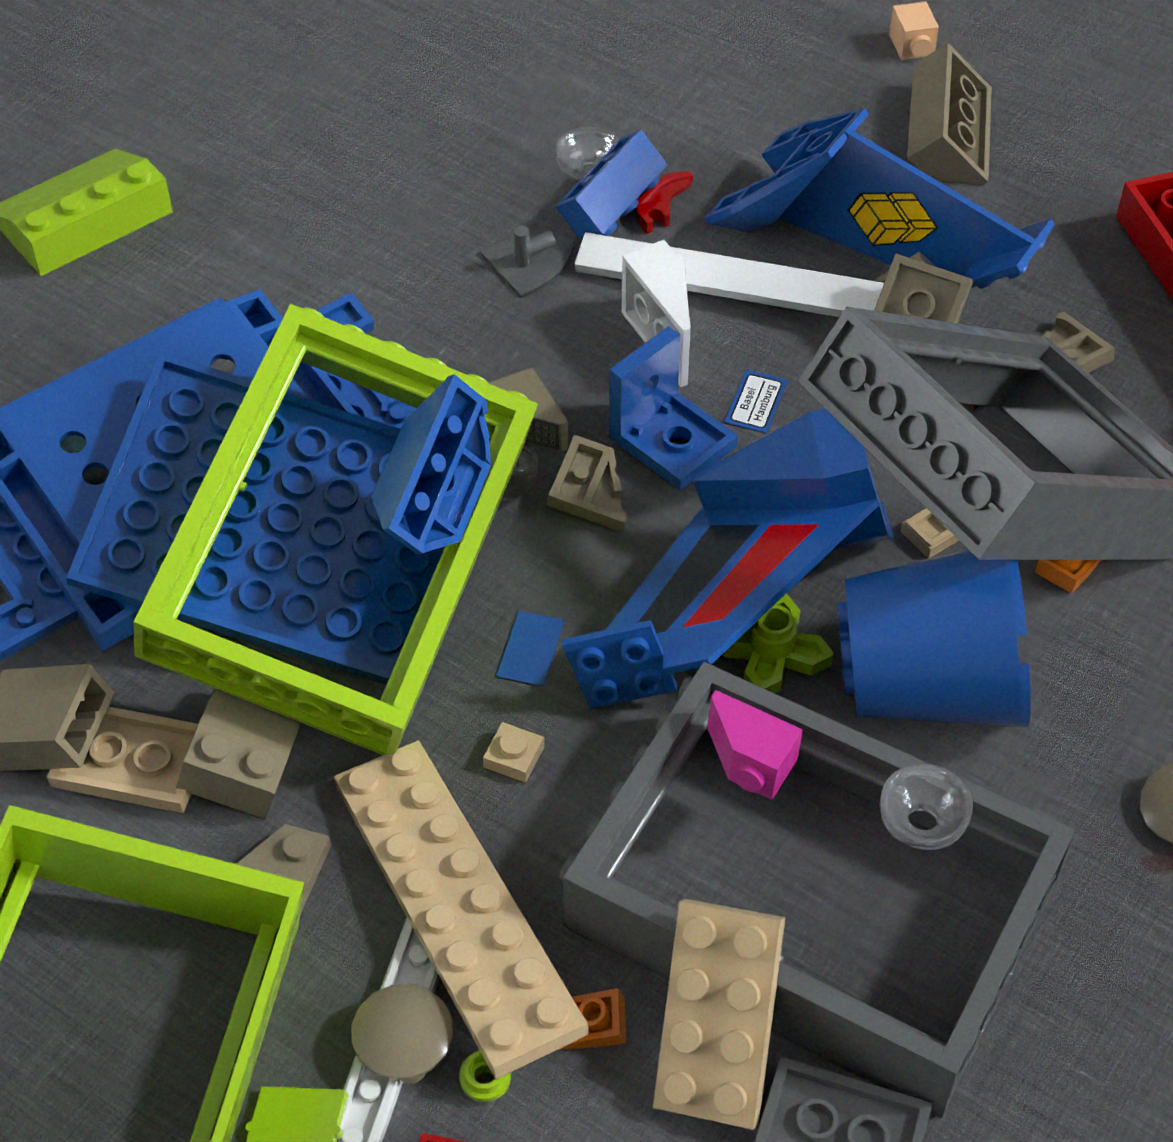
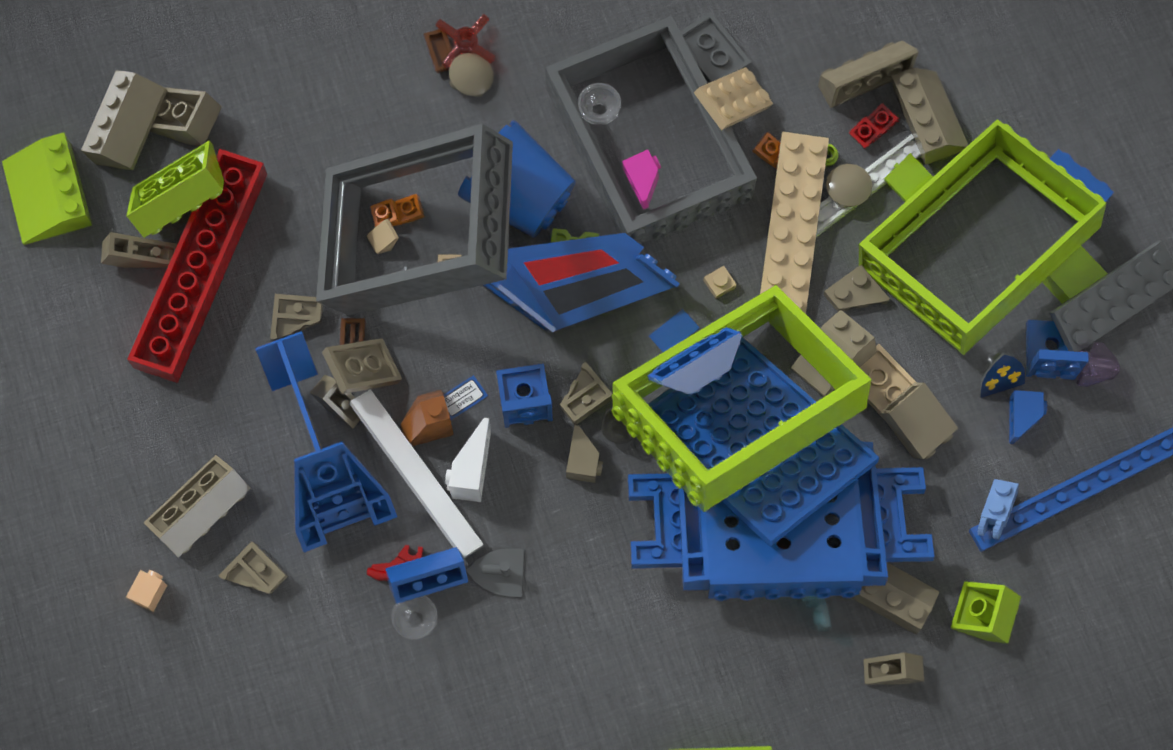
camera: 145 degrees left, 20 degrees up
none -> dark tan wing [219,541,288,594]
none -> dark orange slope [401,389,454,447]

